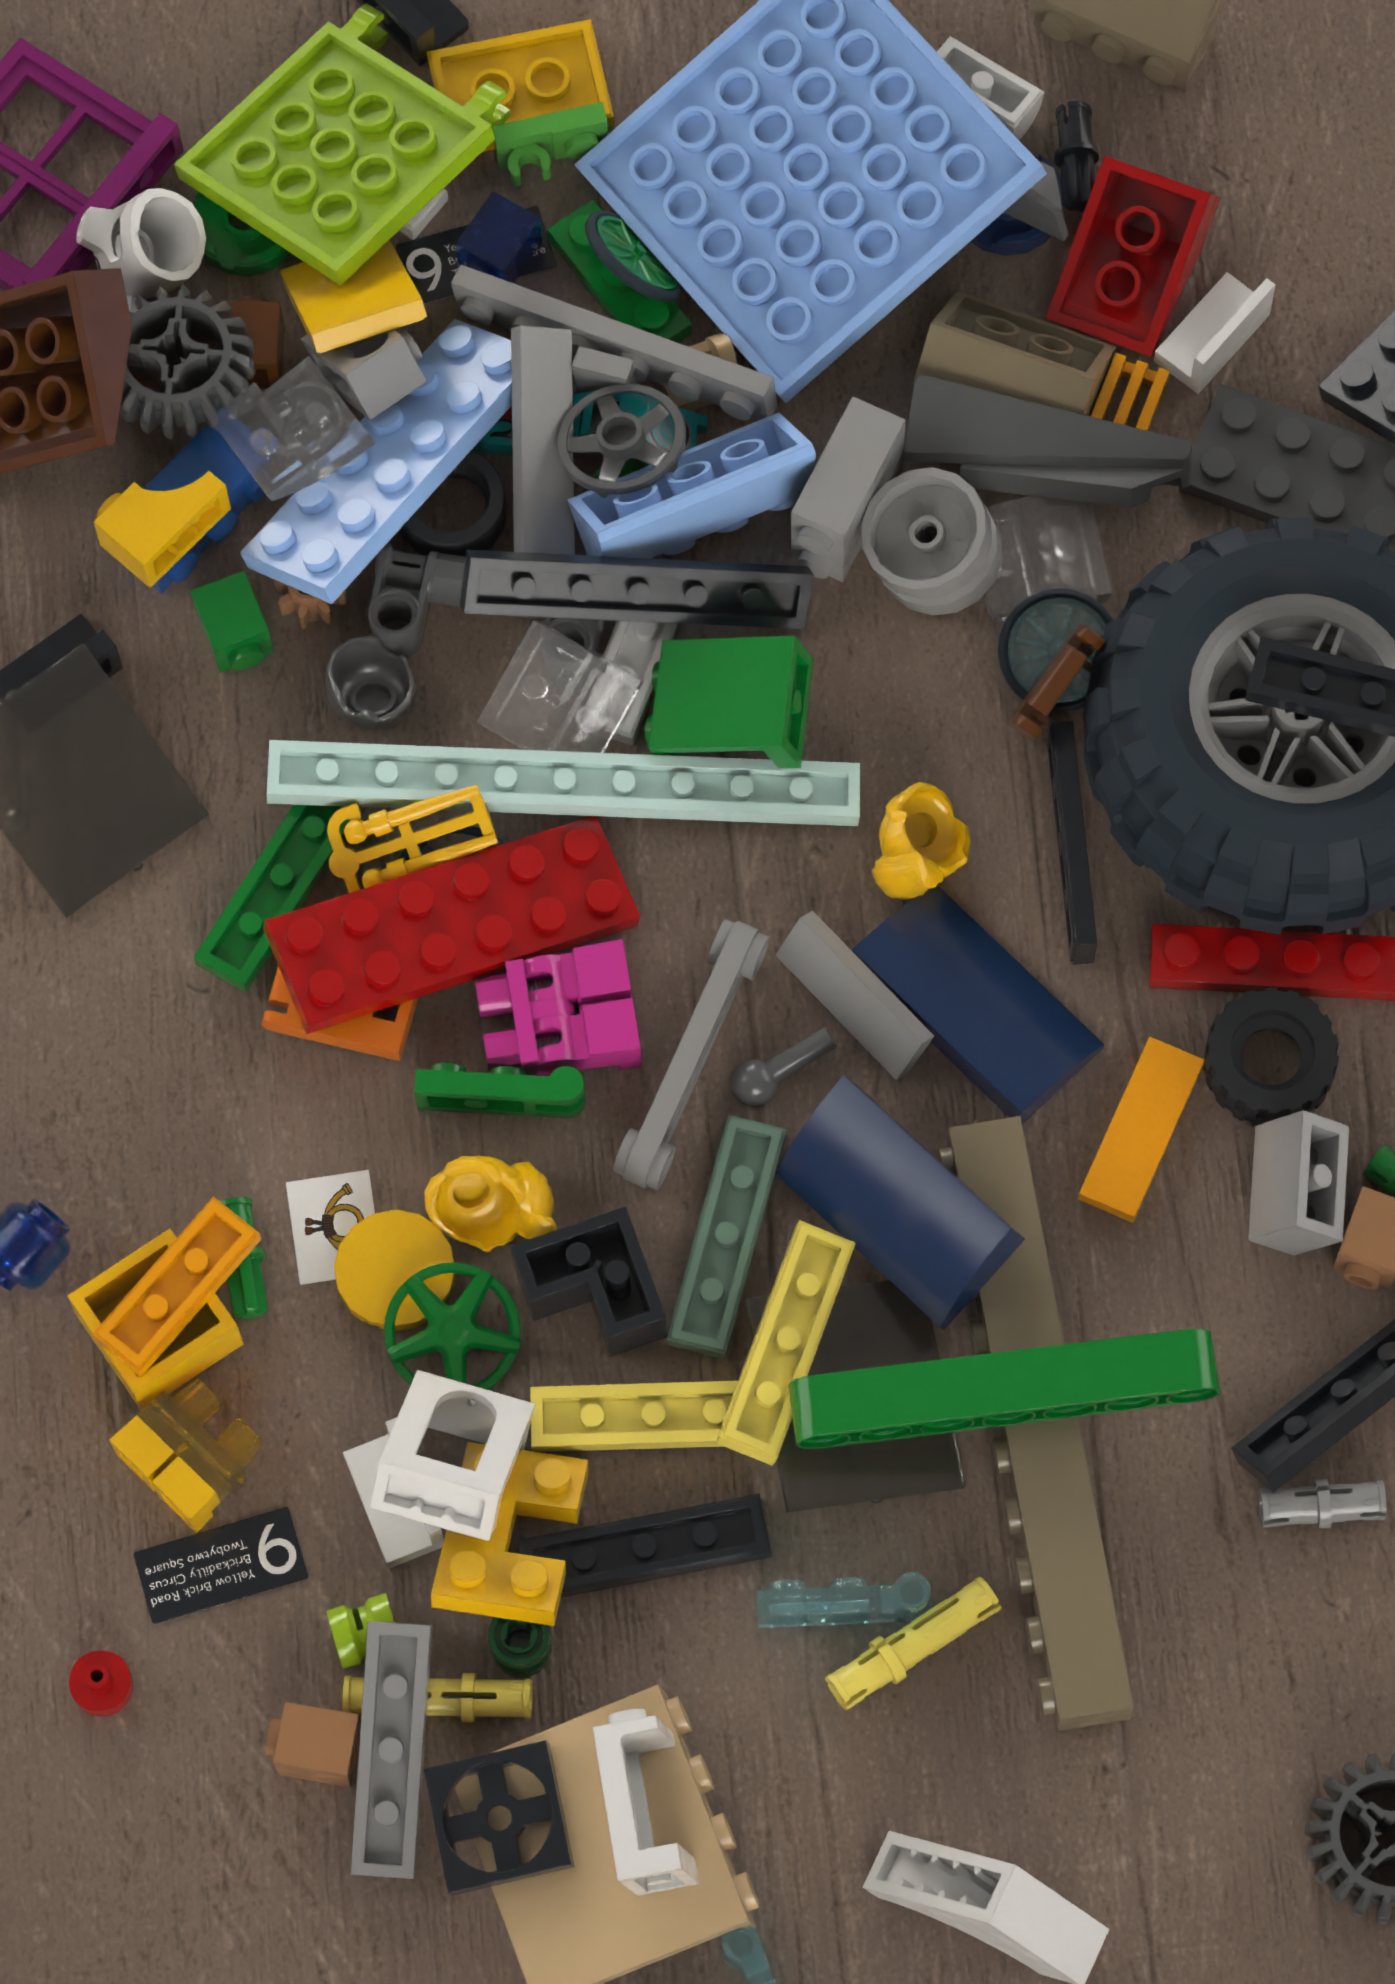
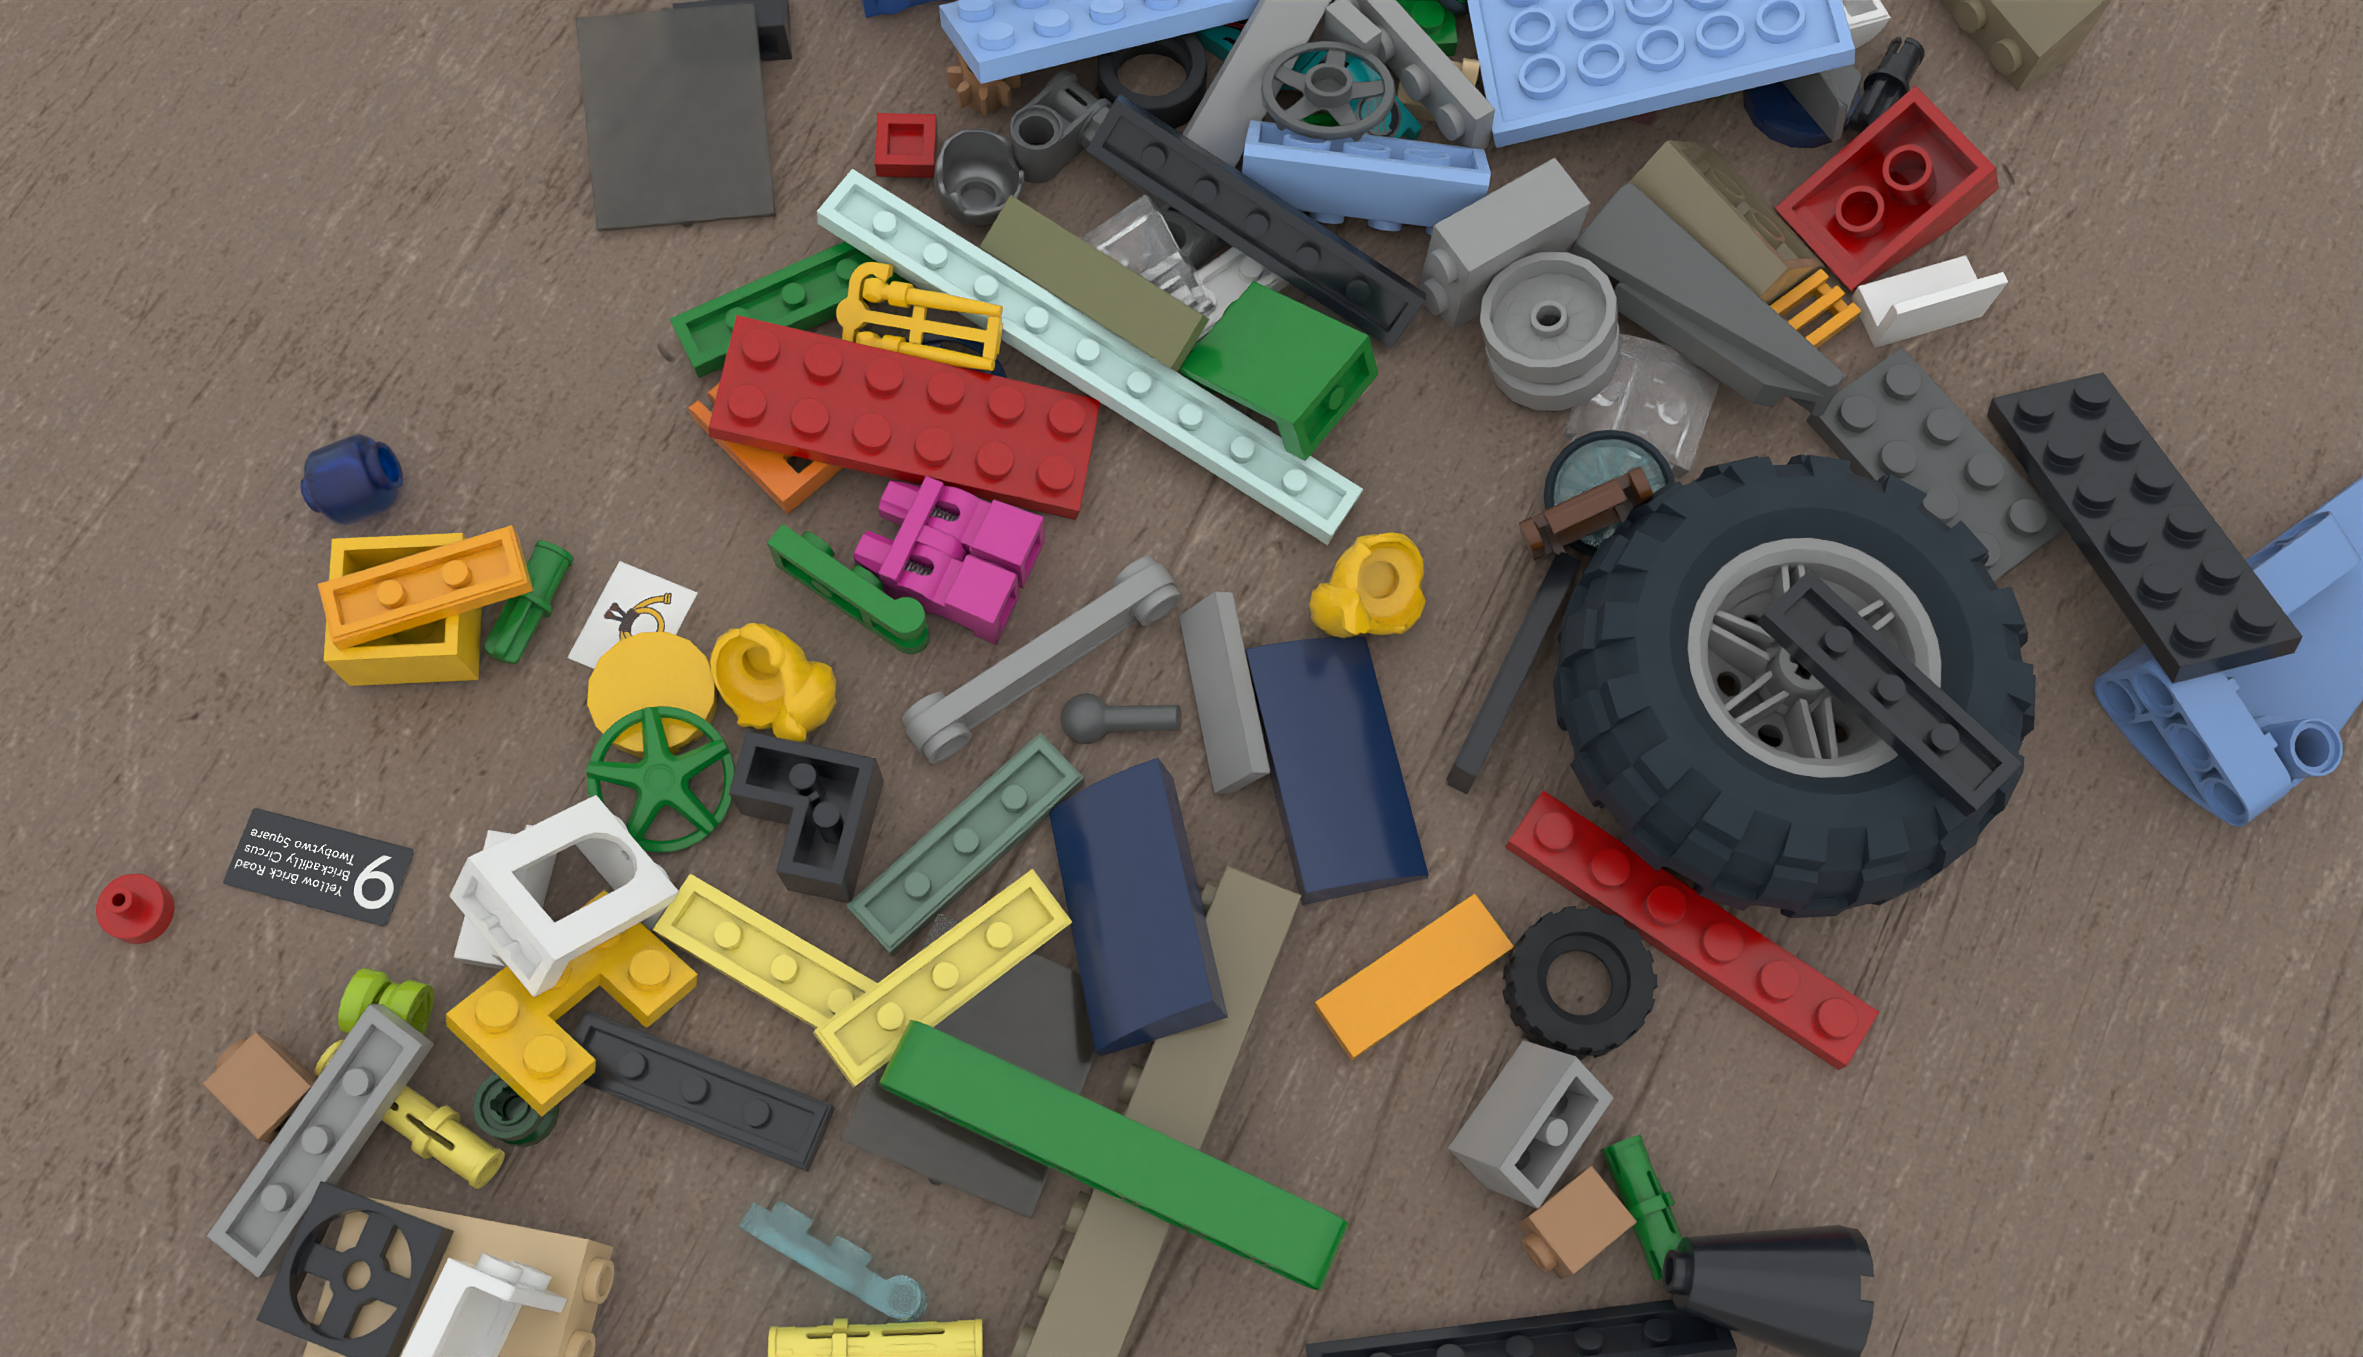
camera: 25 degrees right, 0 degrees up
hips [109,1379,262,1534] -> none
green brick [190,570,274,673] -> none
none -> red plate [874,113,938,178]
none -> olive tile [980,195,1210,372]

